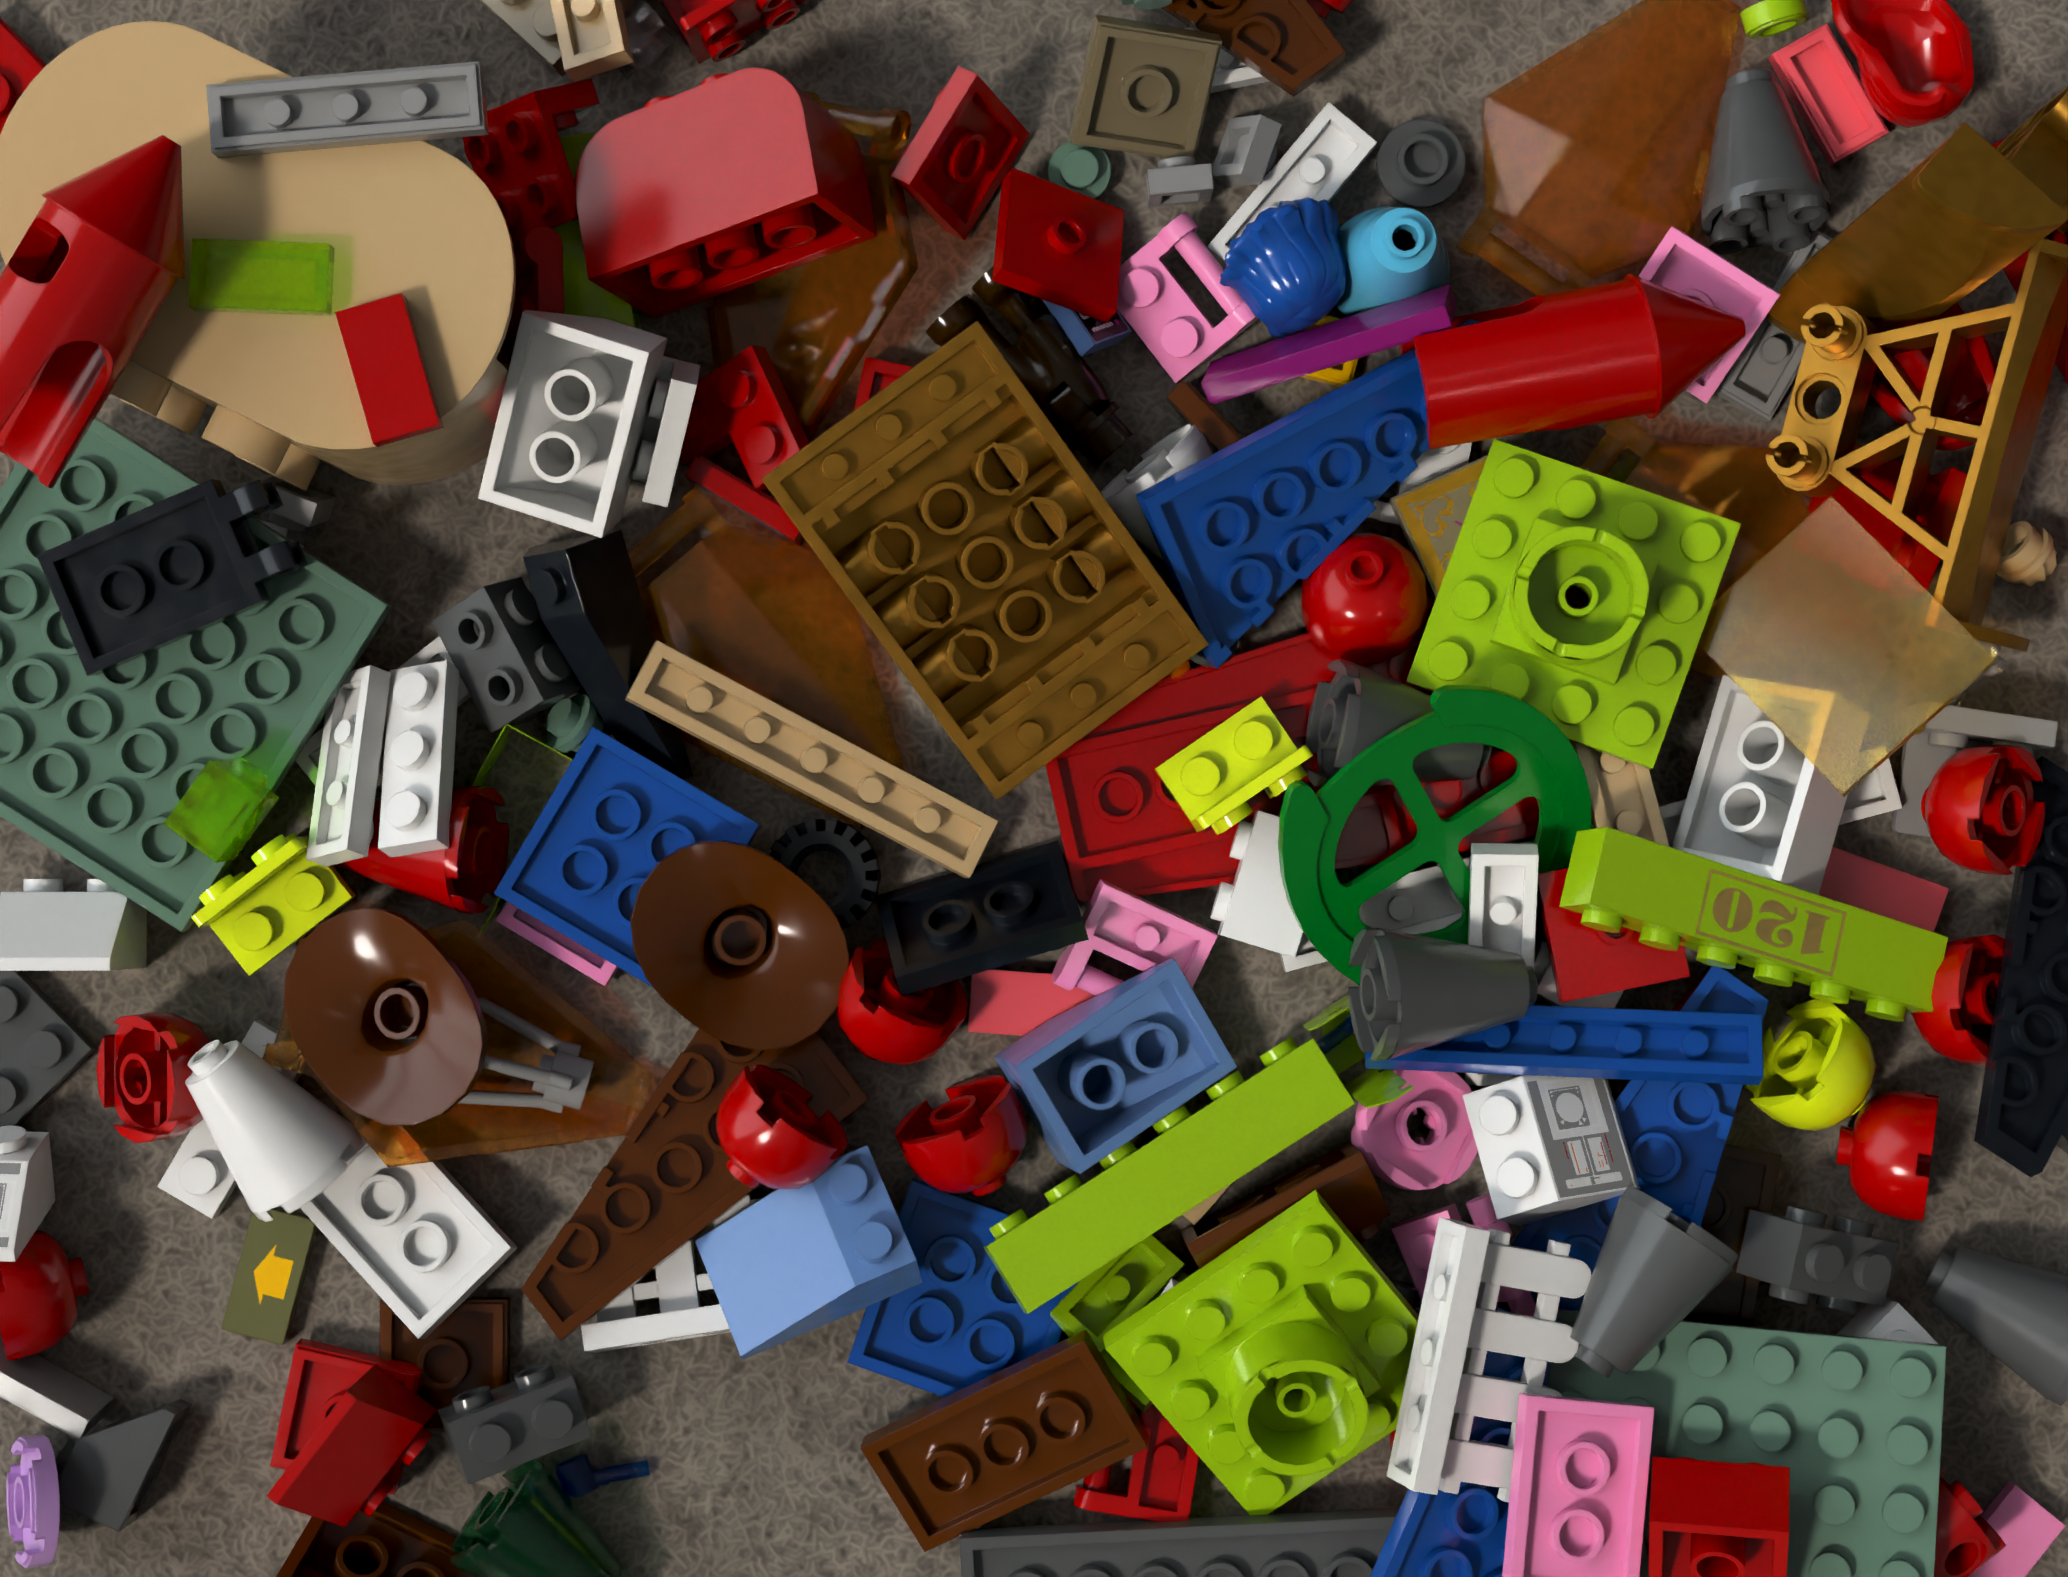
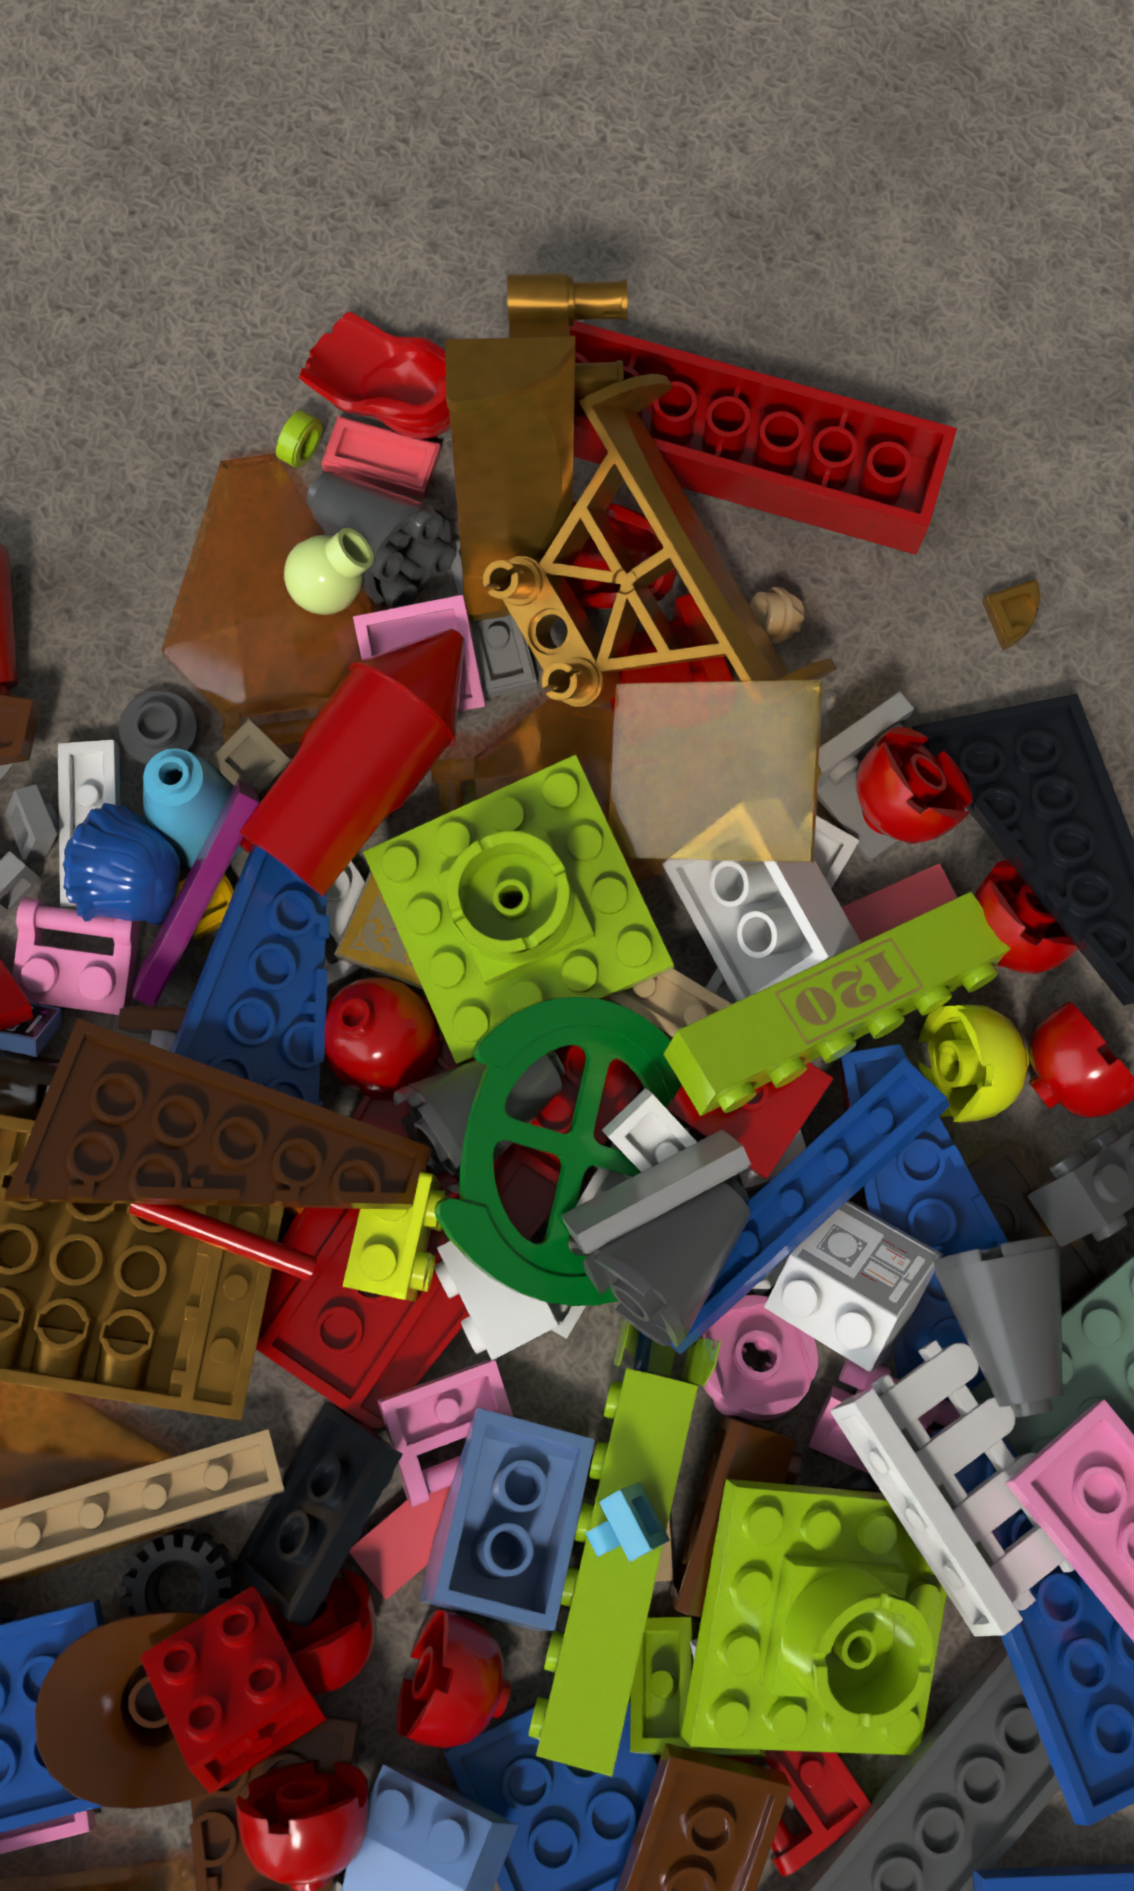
camera: 45 degrees left, 10 degrees down
none -> reddish brown wing [3,1018,432,1210]
none -> red bar [129,1204,318,1281]
none -> red bracket [141,1587,326,1794]
none -> dark tan tile [208,718,292,794]
none -> yellowish green piece [284,528,374,615]
none -> light grey tile [561,1129,751,1254]
none -> medium azure tile [586,1482,670,1562]

